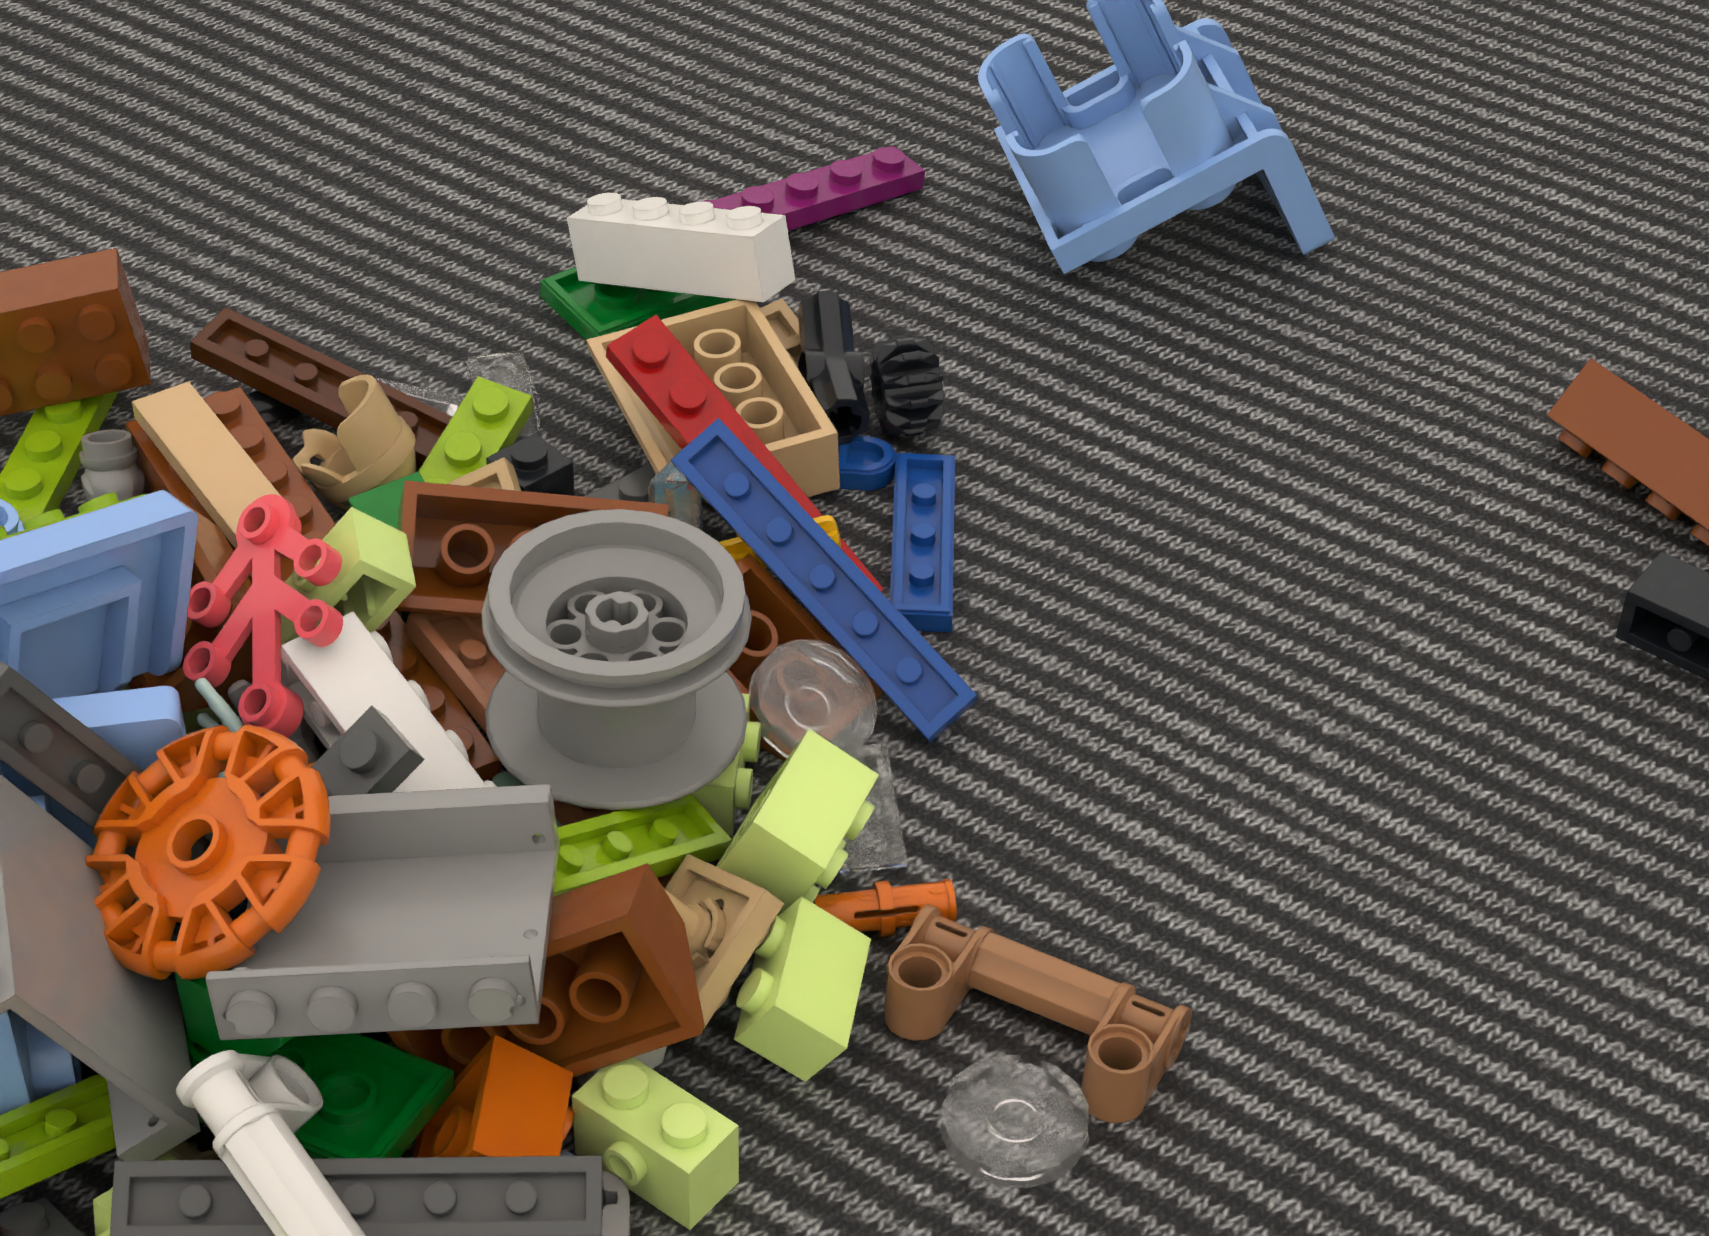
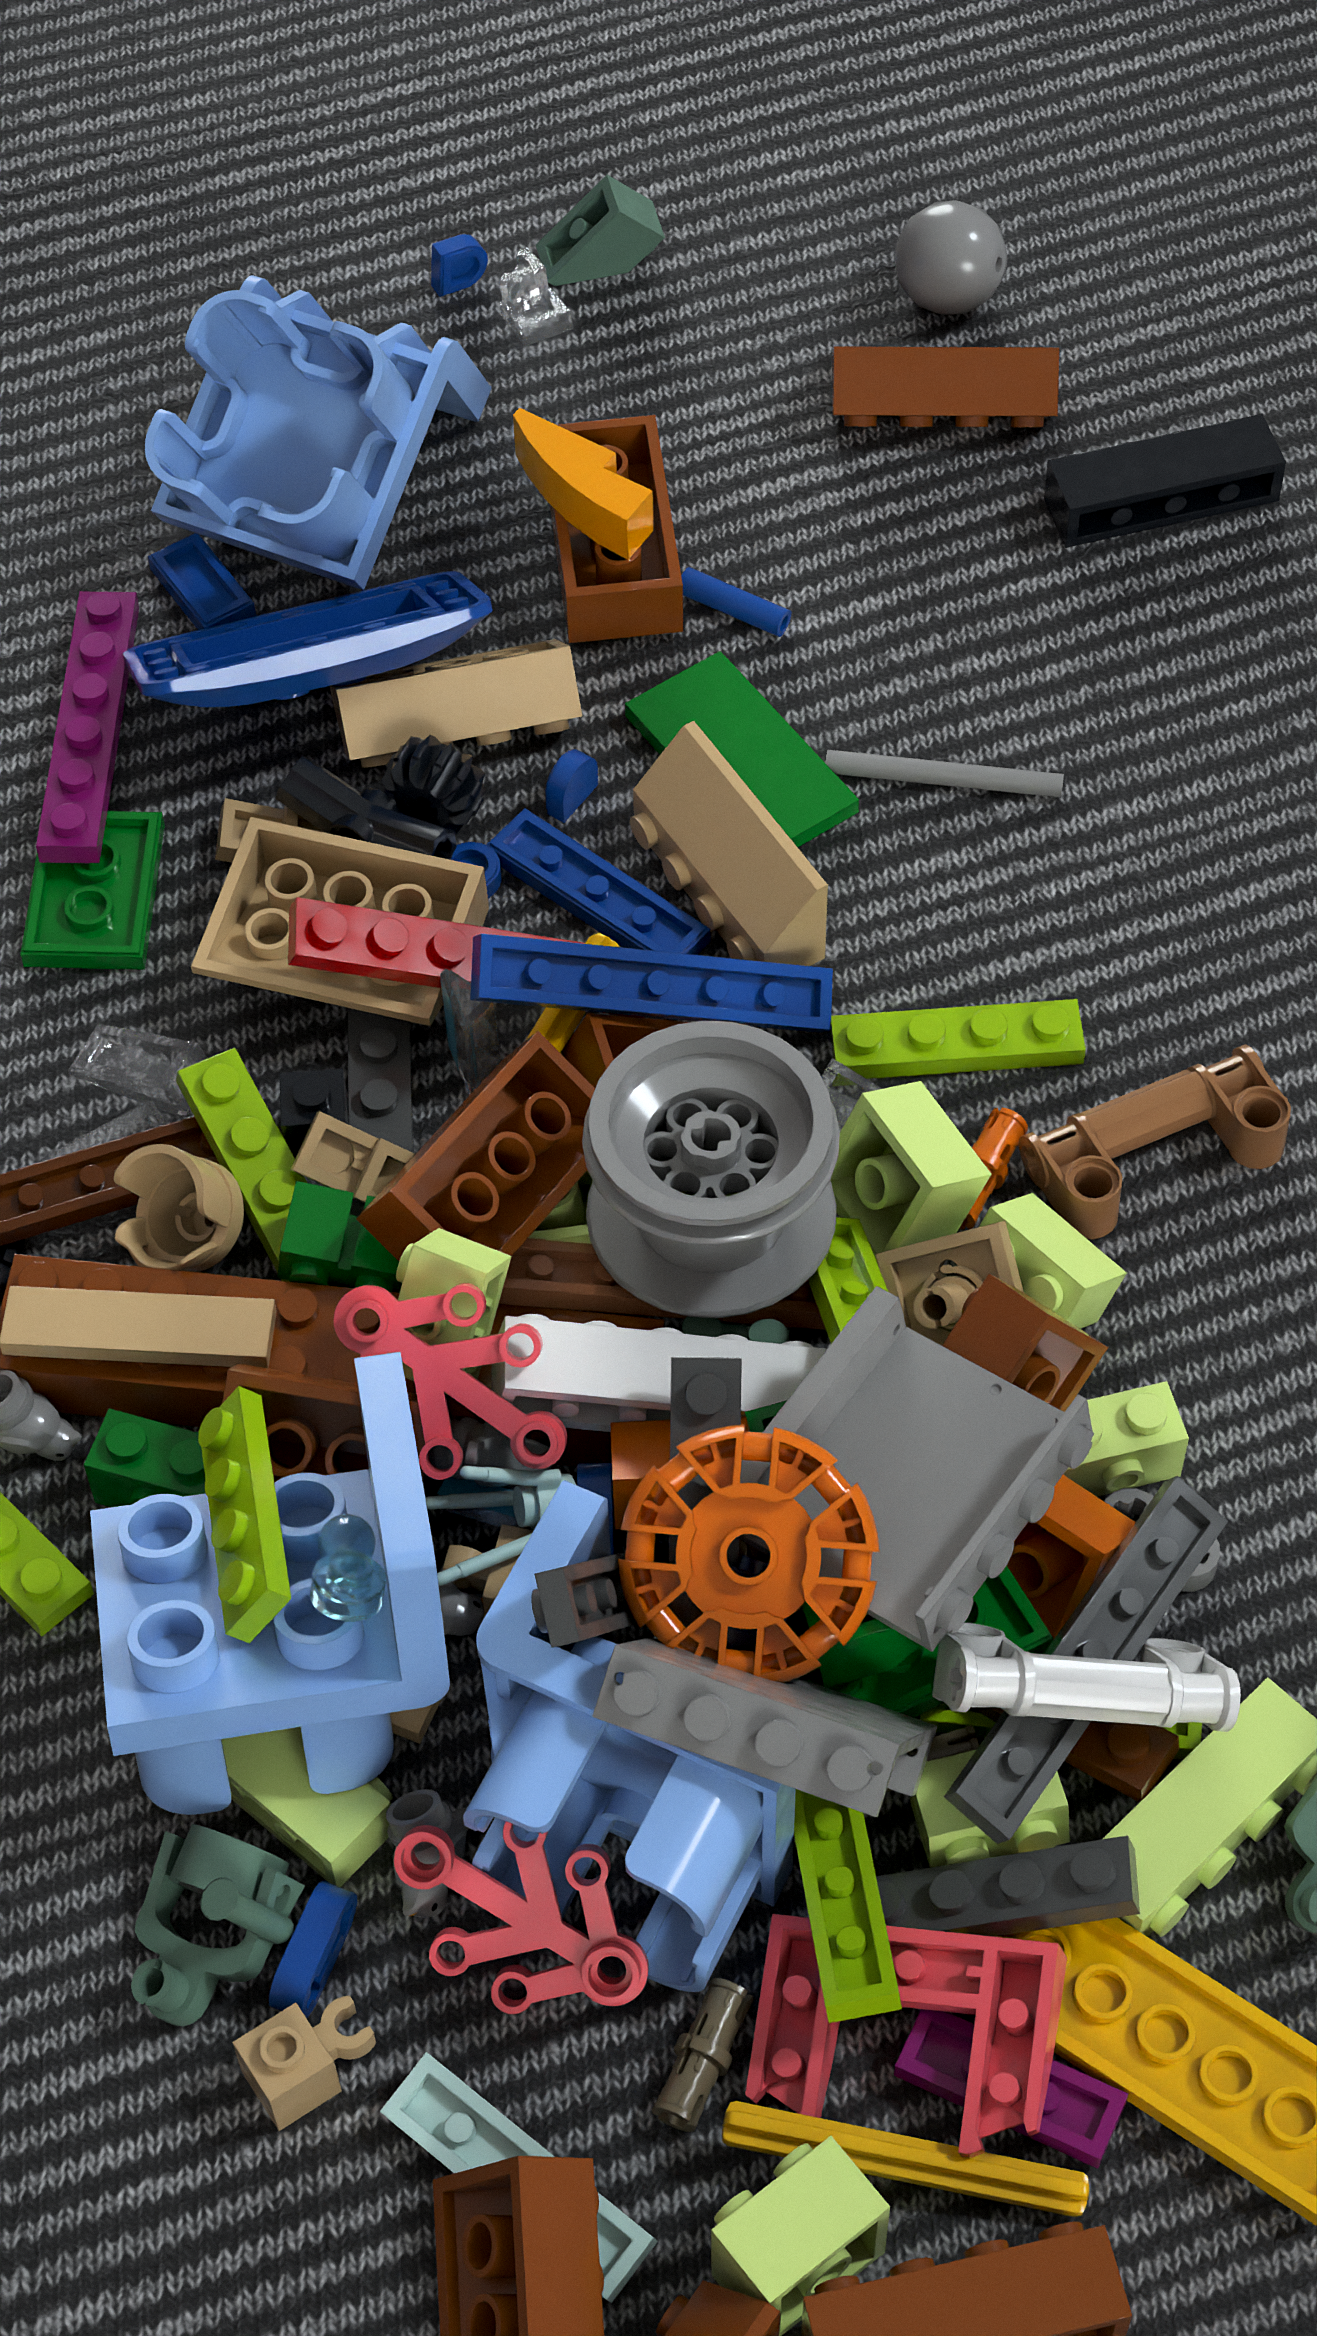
camera: 50 degrees left, 15 degrees up
white brick [567,193,795,302] -> none
clear tile [941,1055,1089,1188] -> none
none -> blue wedge [123,571,493,707]
none -> blue tile [148,533,256,630]
none -> tan slope [330,639,582,768]
none -> blue tile [431,234,488,297]
none -> clear slope [499,247,573,347]
none -> light orange slope [513,408,653,560]
none -> sand green slope [536,175,665,286]
none -> blue tile [545,749,598,823]
none -> dark orange brick [550,415,683,643]
none -> green tile [625,651,859,847]
none -> tan slope [630,721,828,966]
none -> blue piece [681,567,791,637]
none -> light grey bar [825,750,1064,798]
none -> lime plate [830,999,1086,1081]

